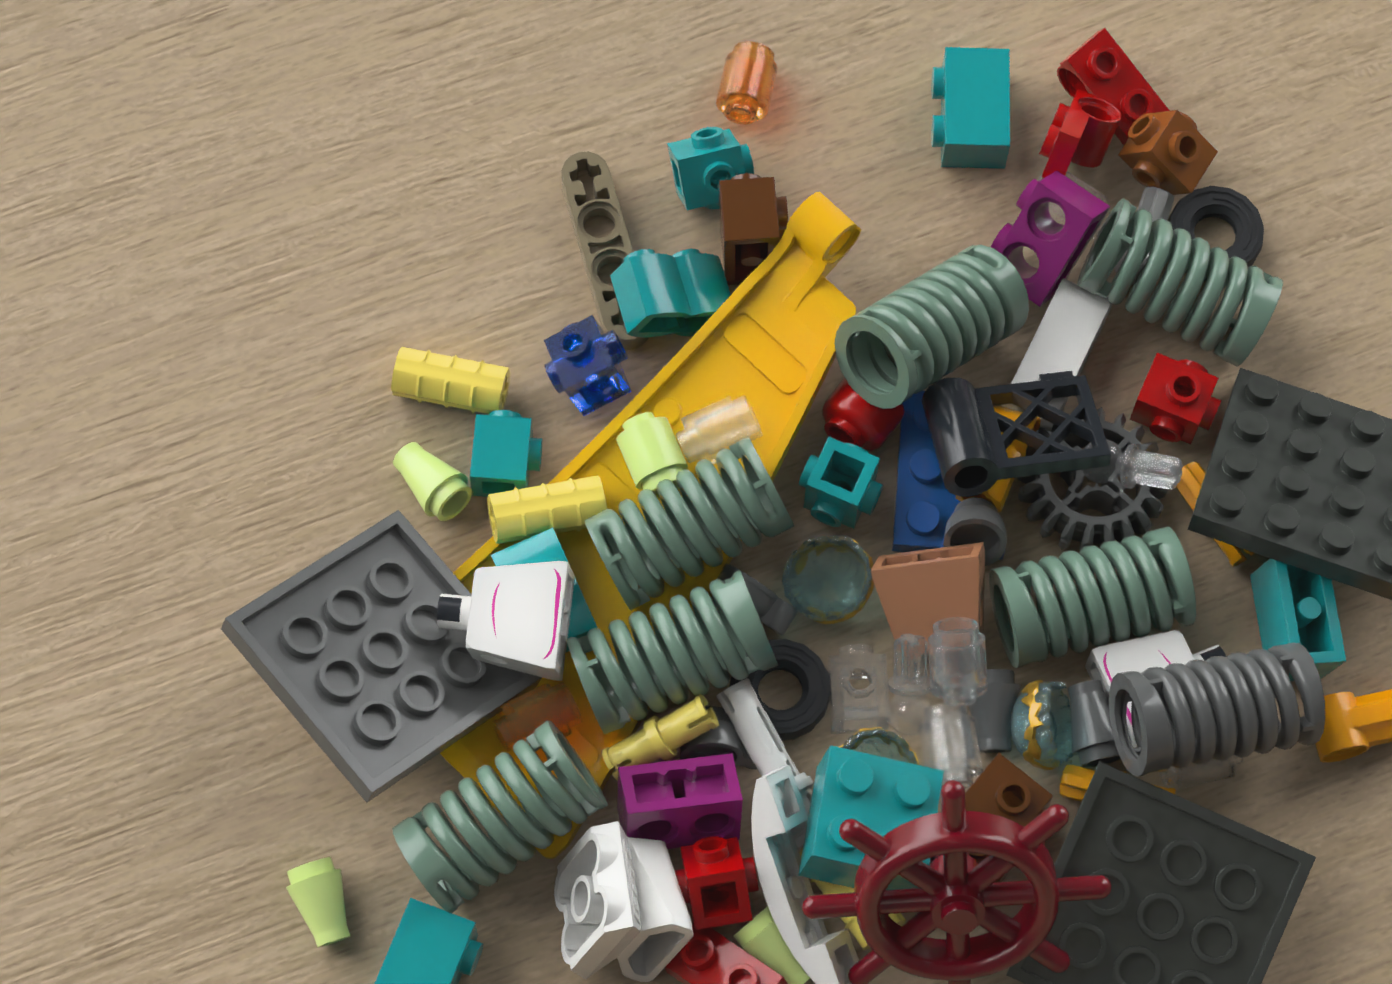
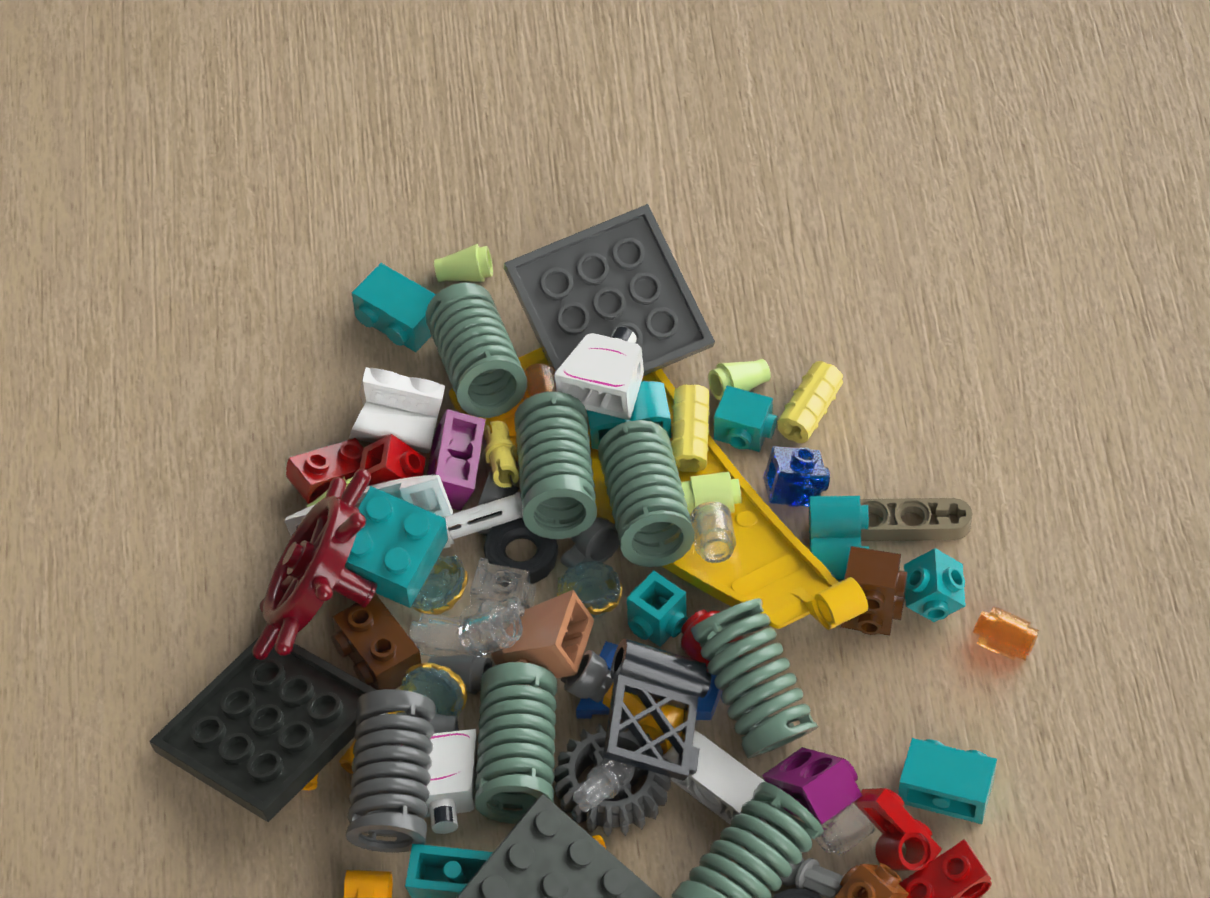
camera: 110 degrees right, 15 degrees down
red brick [1130,352,1222,445] -> none

